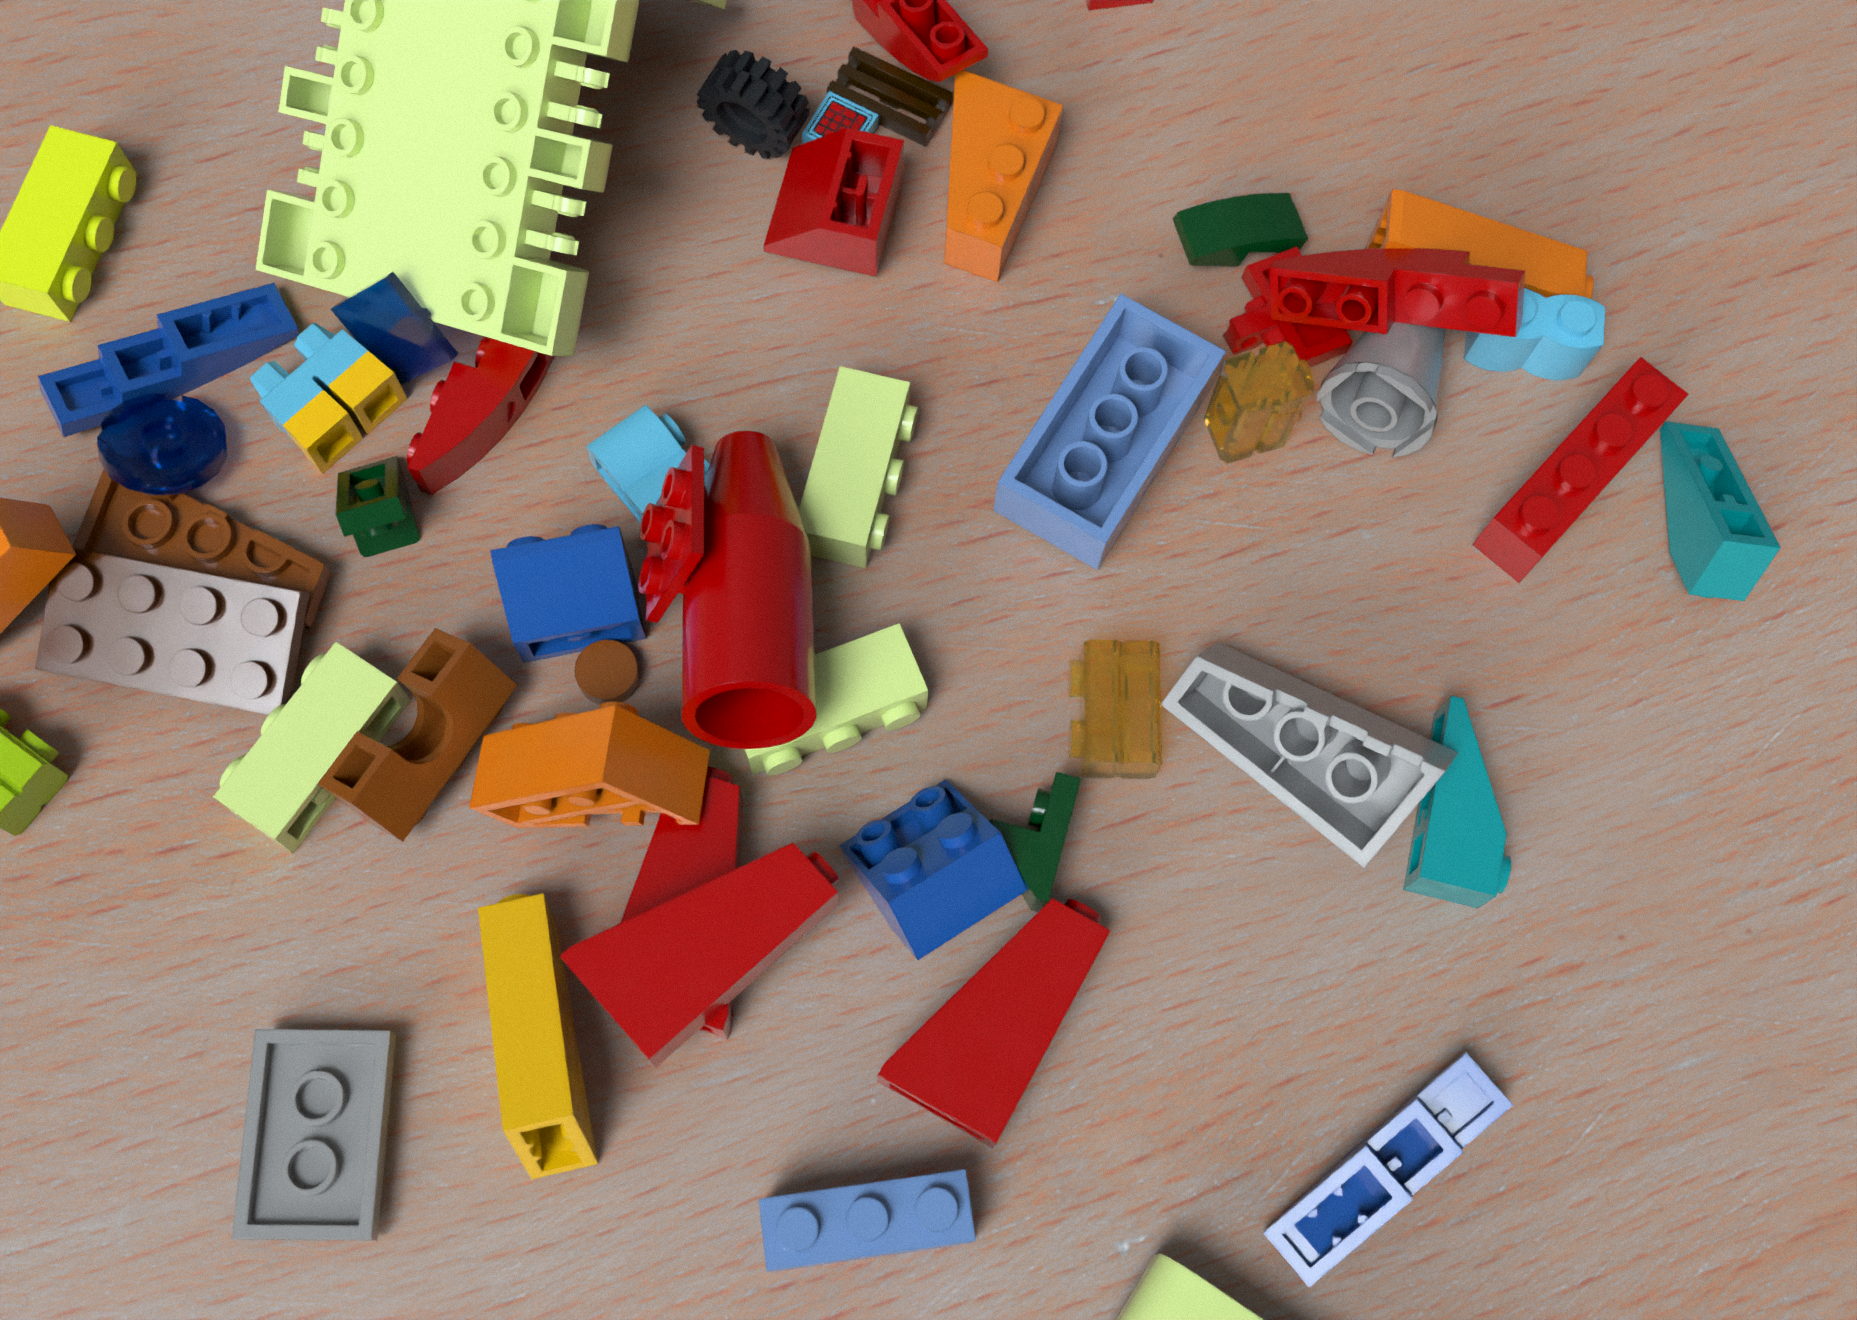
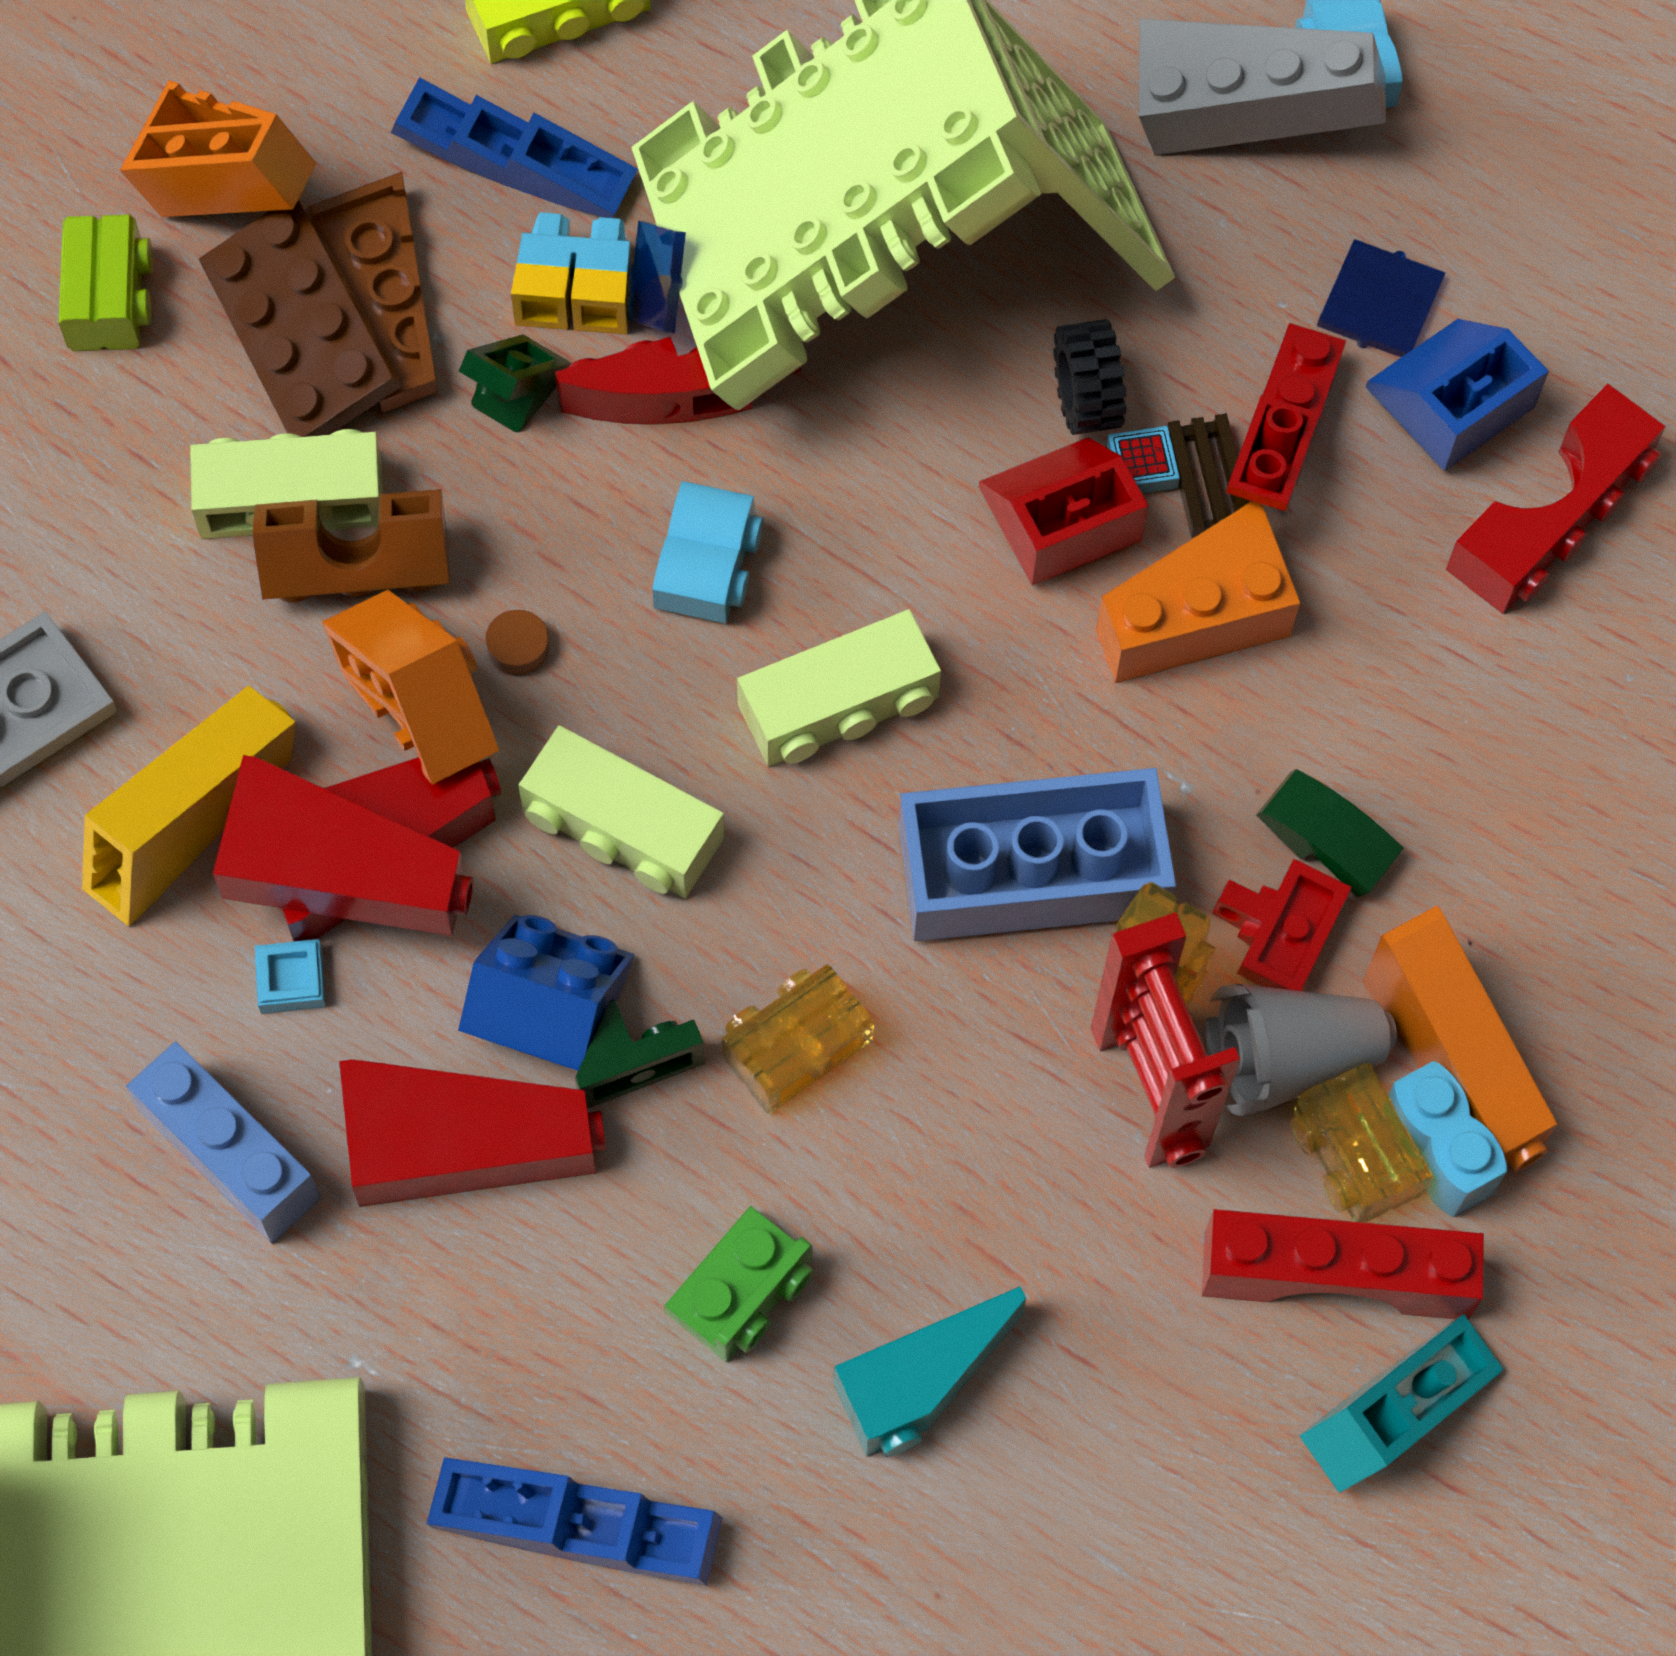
camera: 55 degrees right, 5 degrees down
clear blue tile [97,393,228,495] -> none
blue slope [490,524,646,663] -> none
red piece [638,430,817,749] -> none
light grey wedge [1161,642,1458,868] -> none
red slope [1269,248,1525,337] -> none
none -> medium azure tile [255,939,326,1014]
none -> bright green bracket [664,1205,814,1363]
none -> red fence [1091,912,1240,1168]
none -> clear yellow brick [1291,1063,1434,1223]

